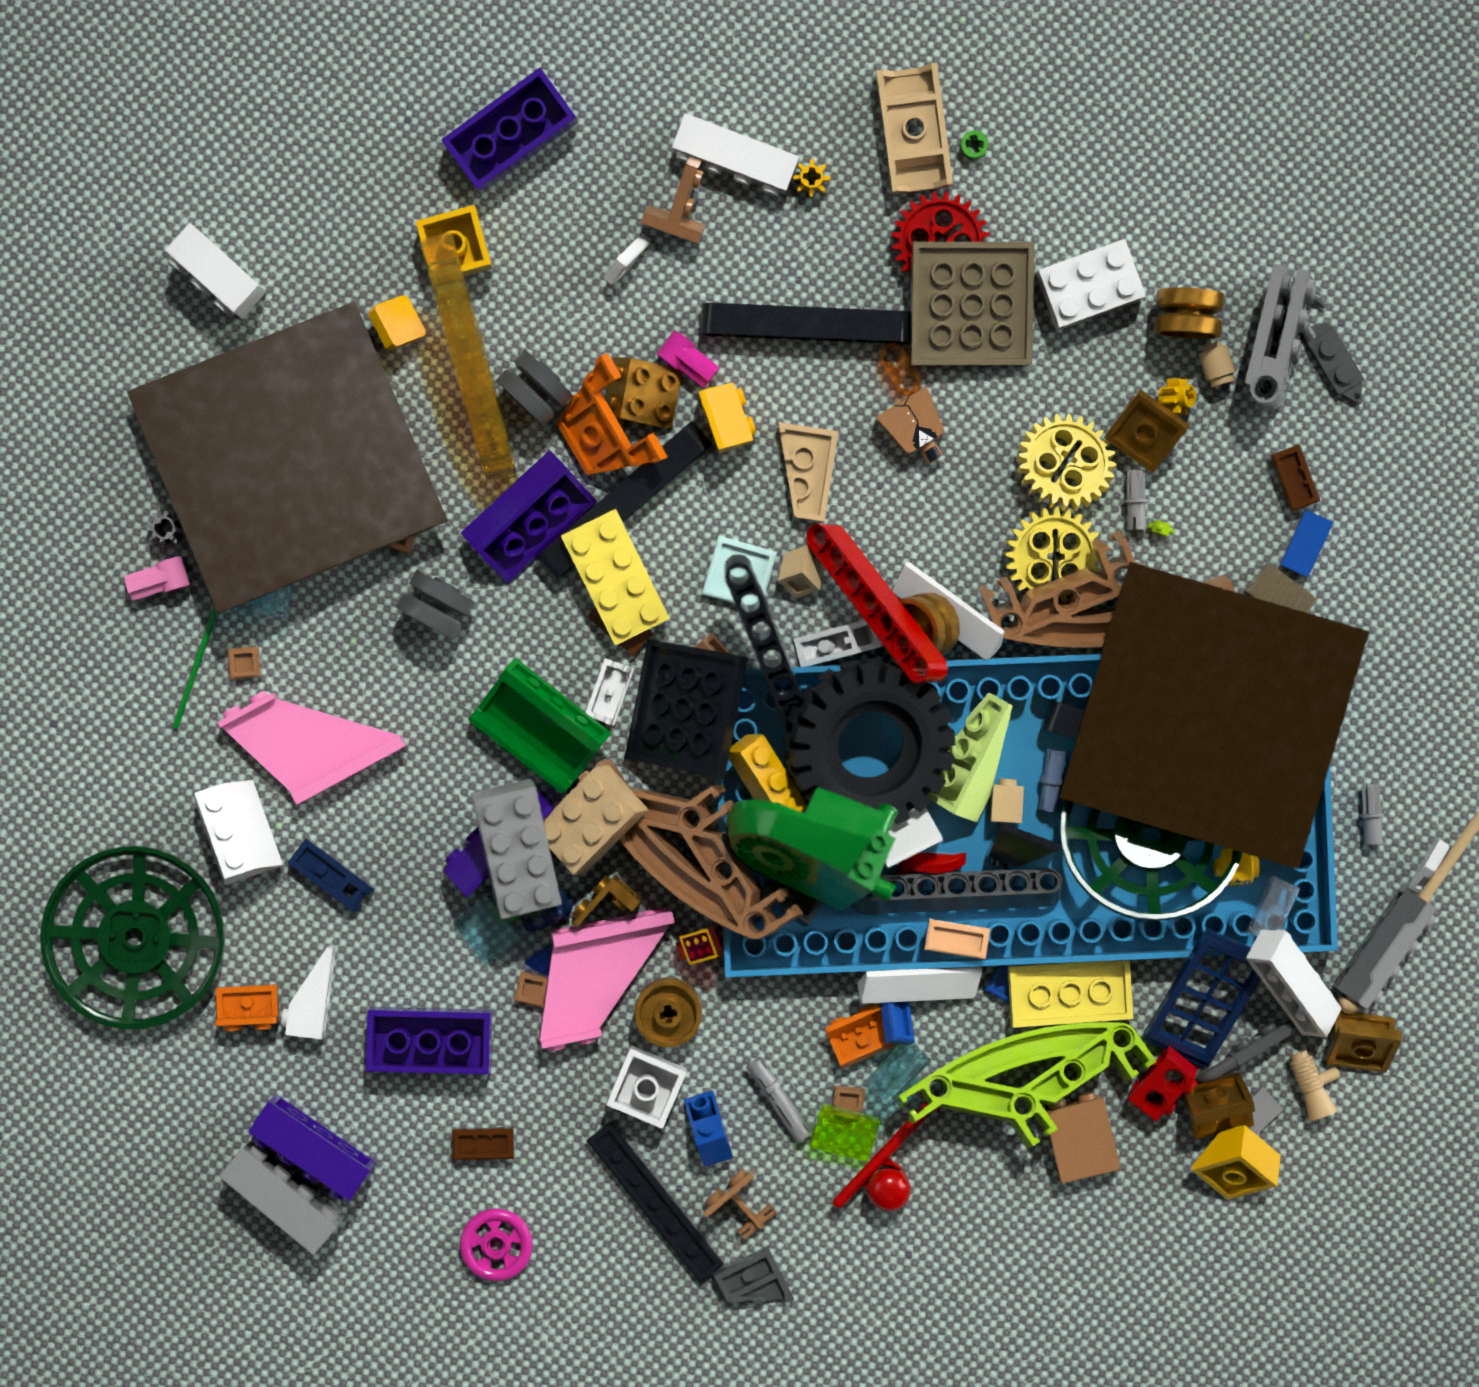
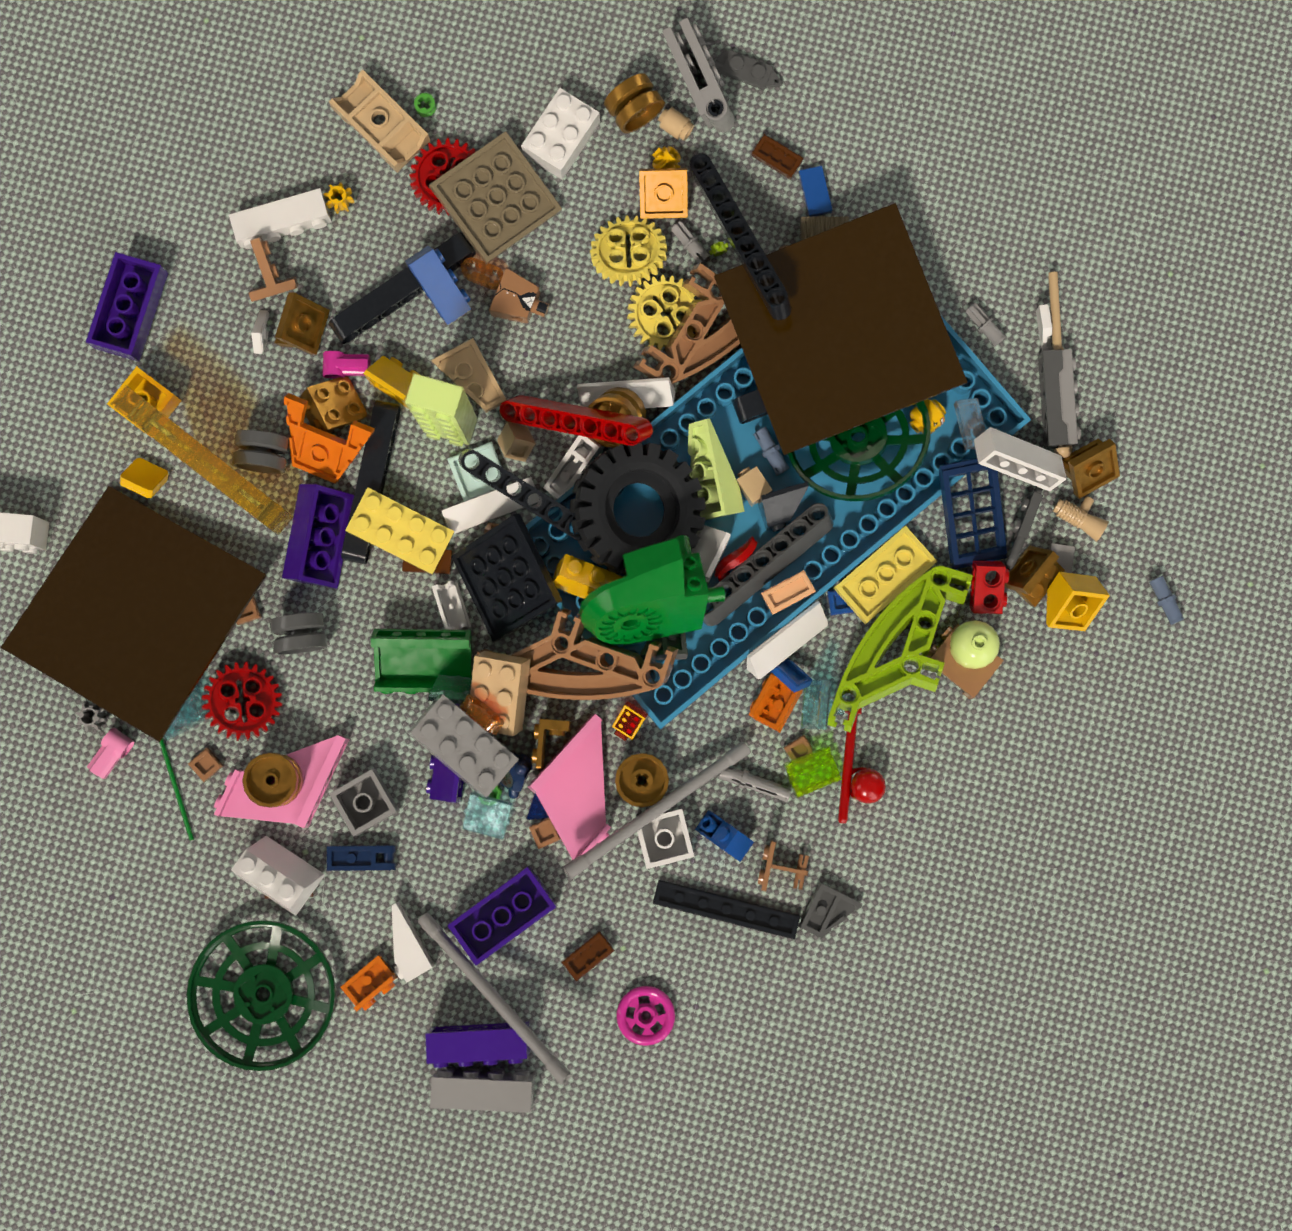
camera: 30 degrees left, 5 degrees down
none -> red gear [201,662,282,741]
none -> pearl gold wheel [242,753,303,808]
none -> pearl gold bracket [275,292,330,355]
none -> light grey brick [330,769,400,837]
none -> brick [405,245,471,325]
none -> yellowish green brick [405,374,478,447]
none -> light grey piece [418,913,572,1085]
none -> clear light blue piece [428,675,472,705]
none -> white slope [442,477,539,534]
none -> clear orange beam [460,695,504,734]
none -> light grey piece [563,741,750,879]
none -> black beam [689,153,792,320]
none -> yellowish green cylinder [950,620,1000,669]
none -> sand blue pin [1149,576,1184,625]

